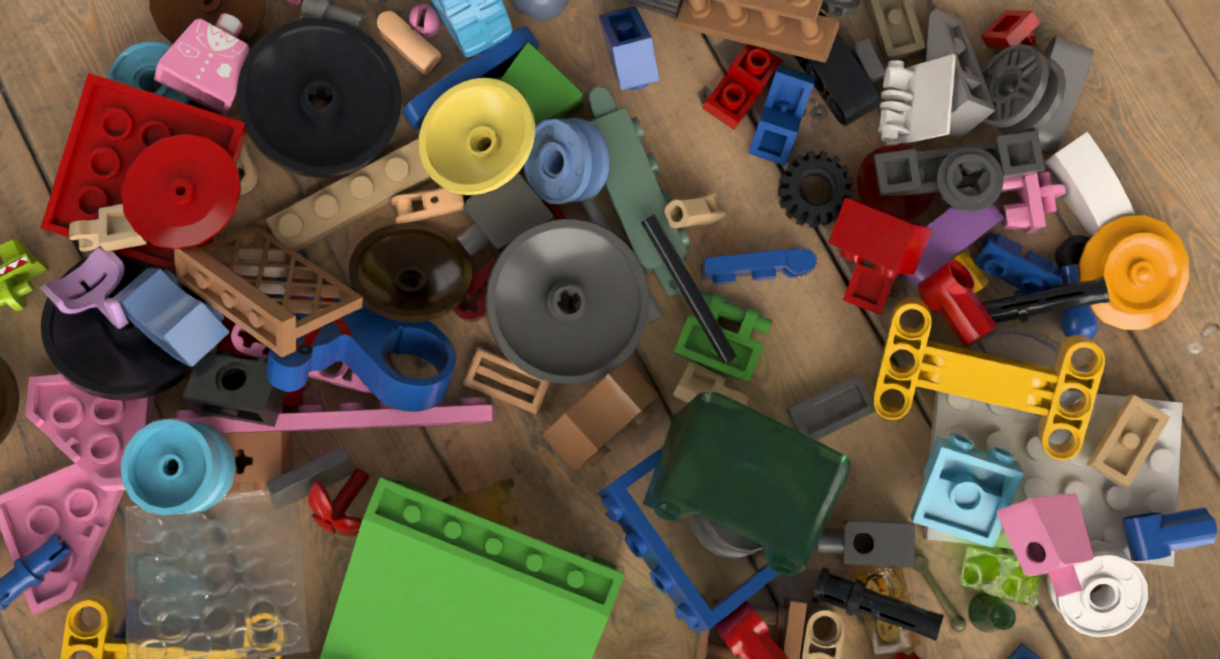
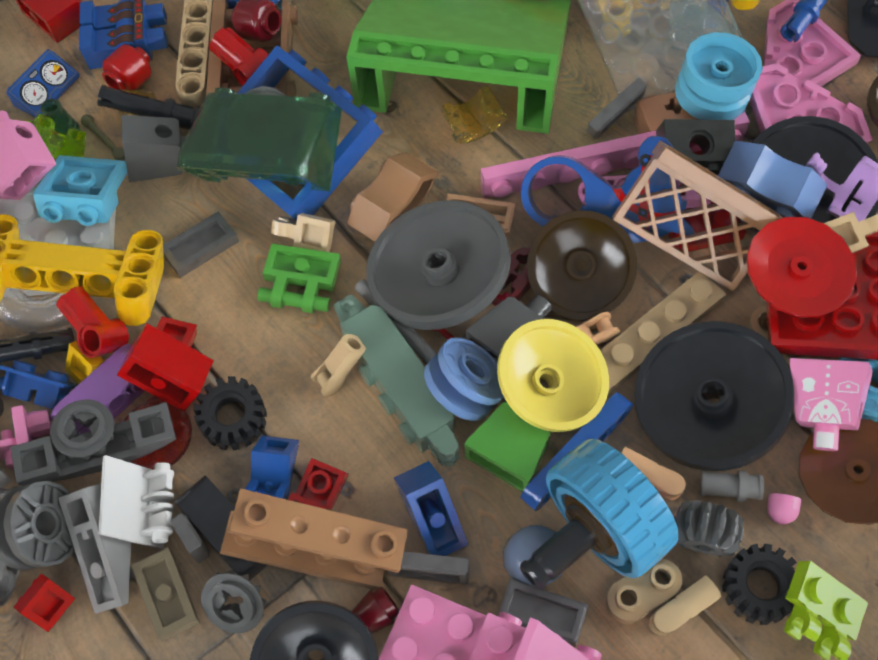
camera: 170 degrees right, 20 degrees down
red plant [308,469,369,536] -> none
black bar [641,214,737,364] -> none
blue hinge [700,248,818,285] -> none

